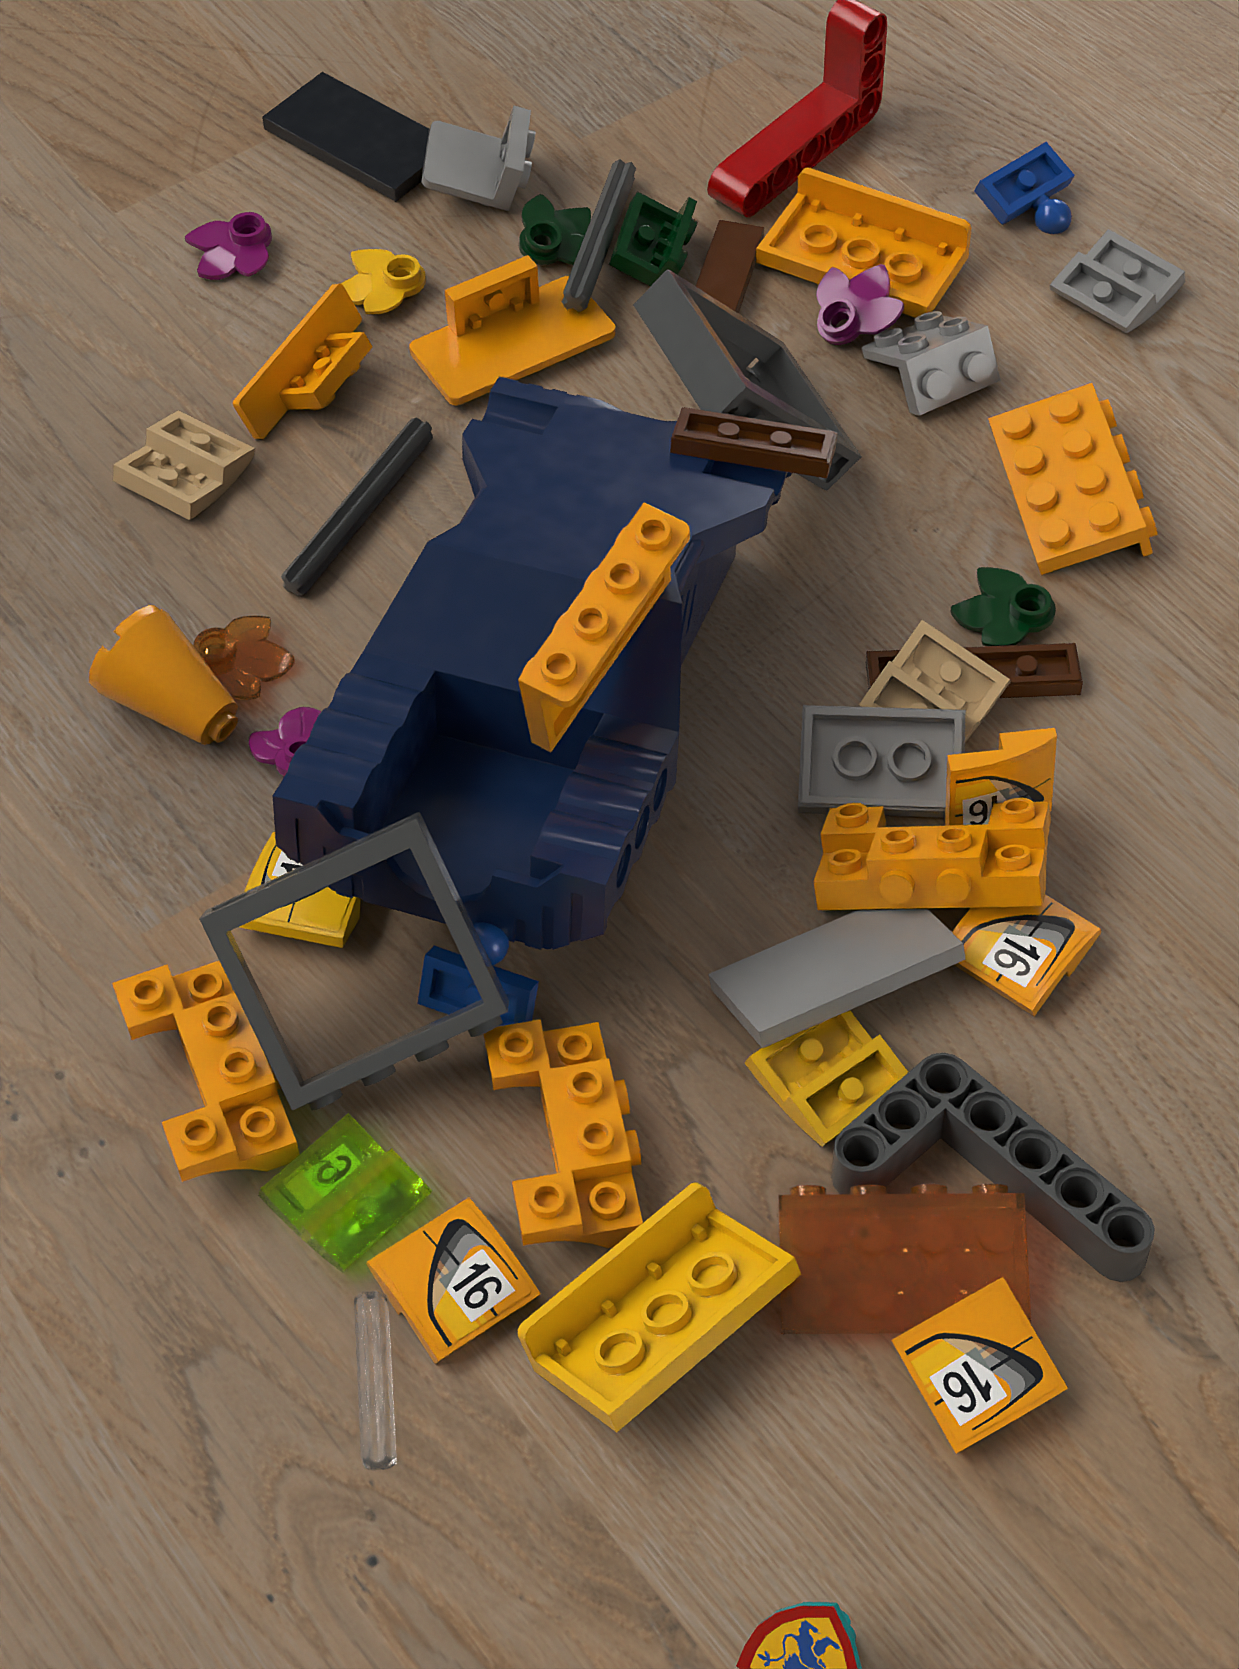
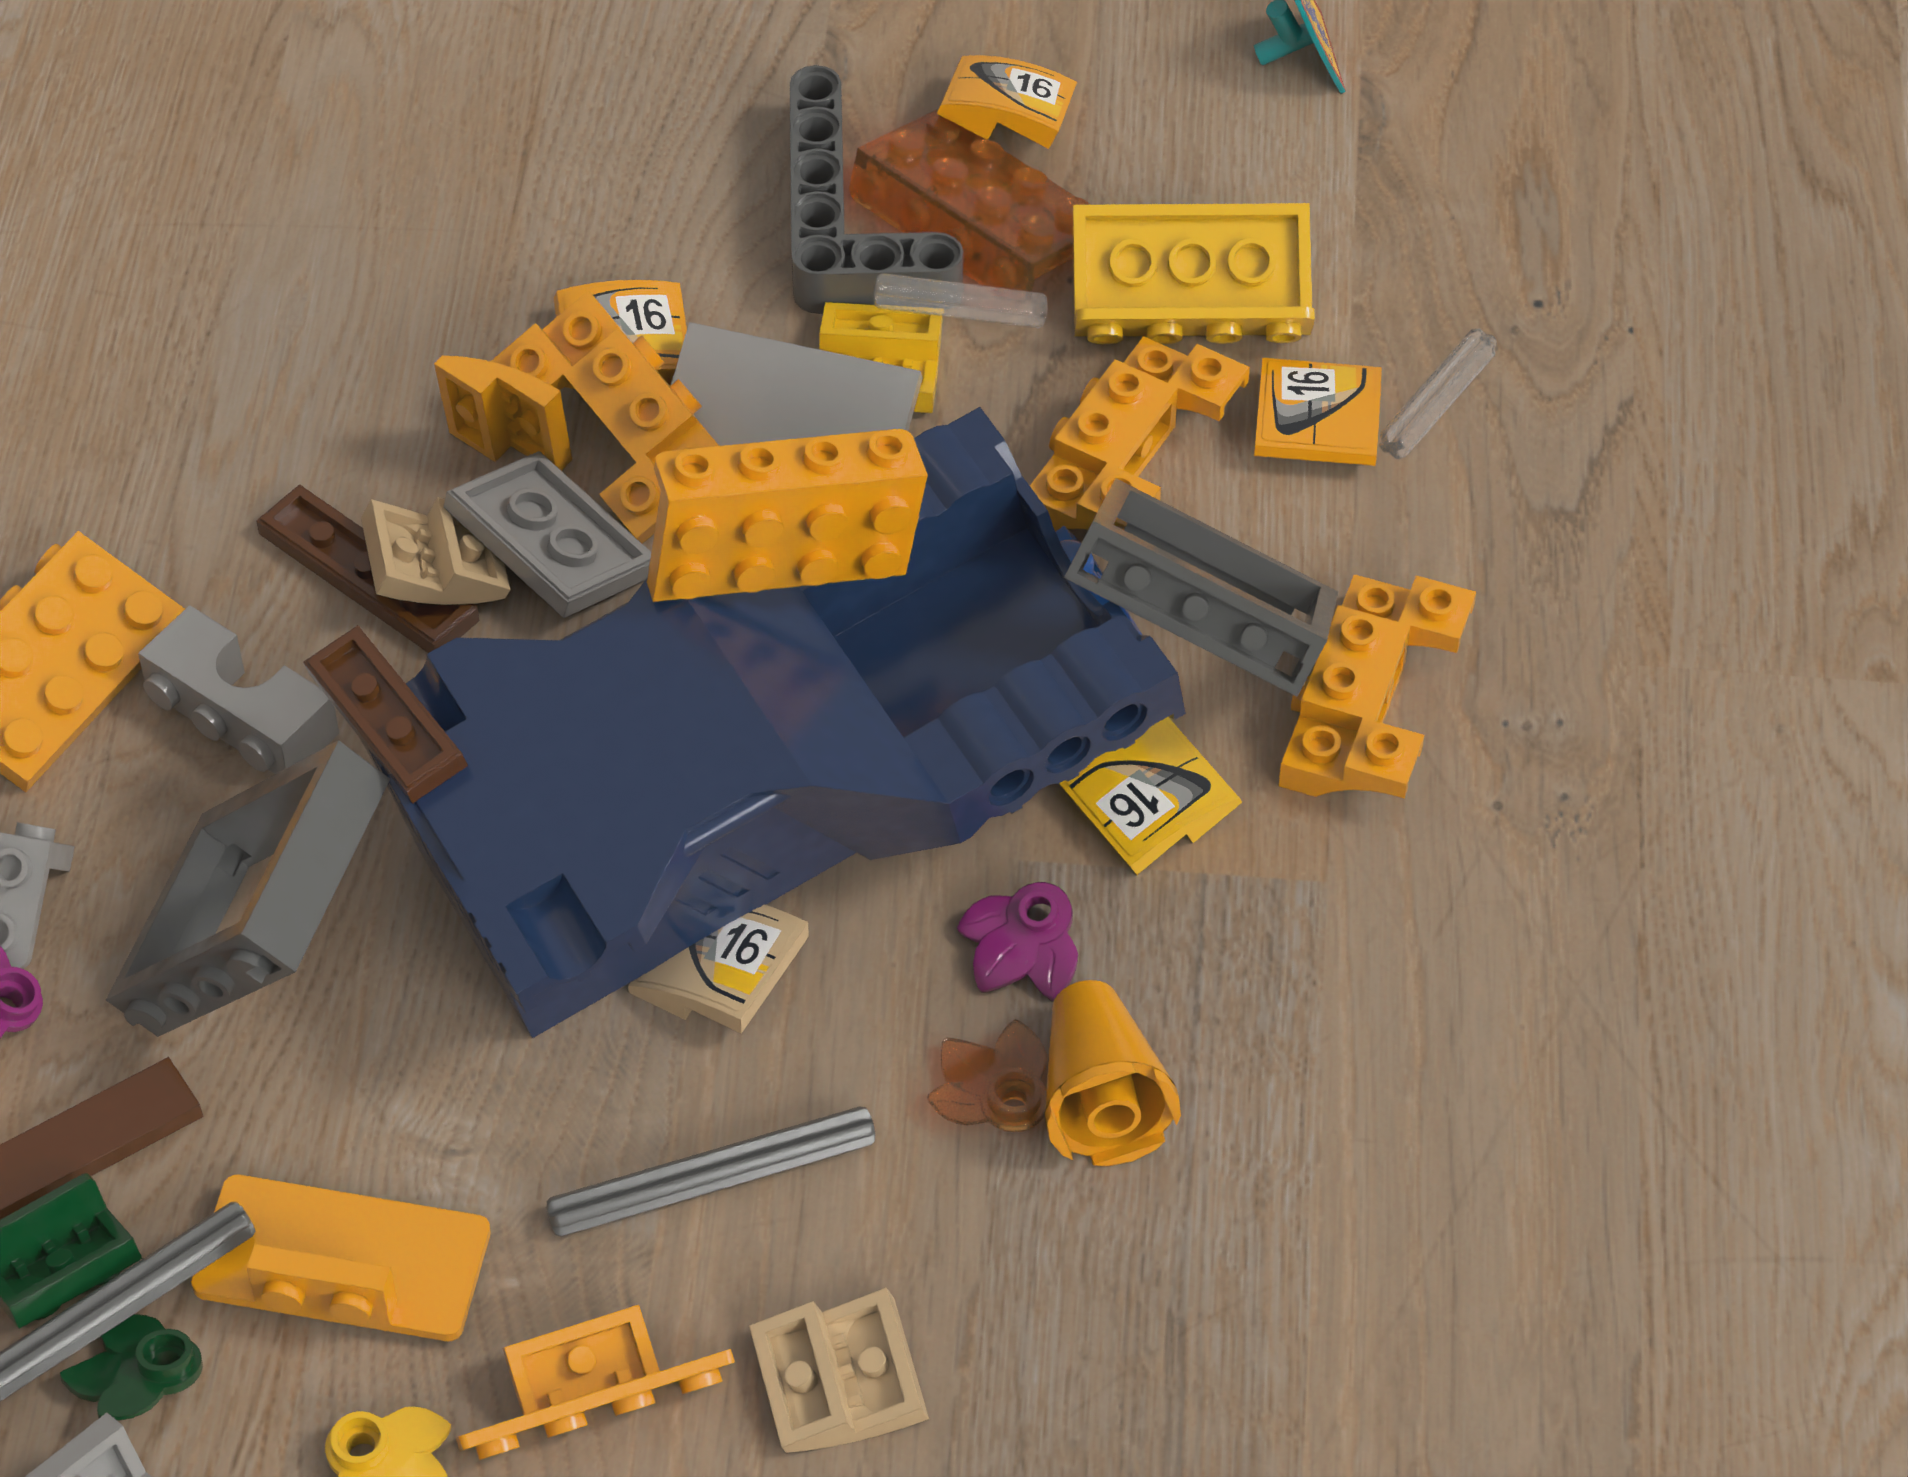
camera: 140 degrees left, 0 degrees up
clear neon green slope [258,1113,432,1273] -> none
dark green plate [950,567,1056,646] -> none
none -> light grey arch [138,605,339,774]
none -> clear axle [873,273,1048,328]

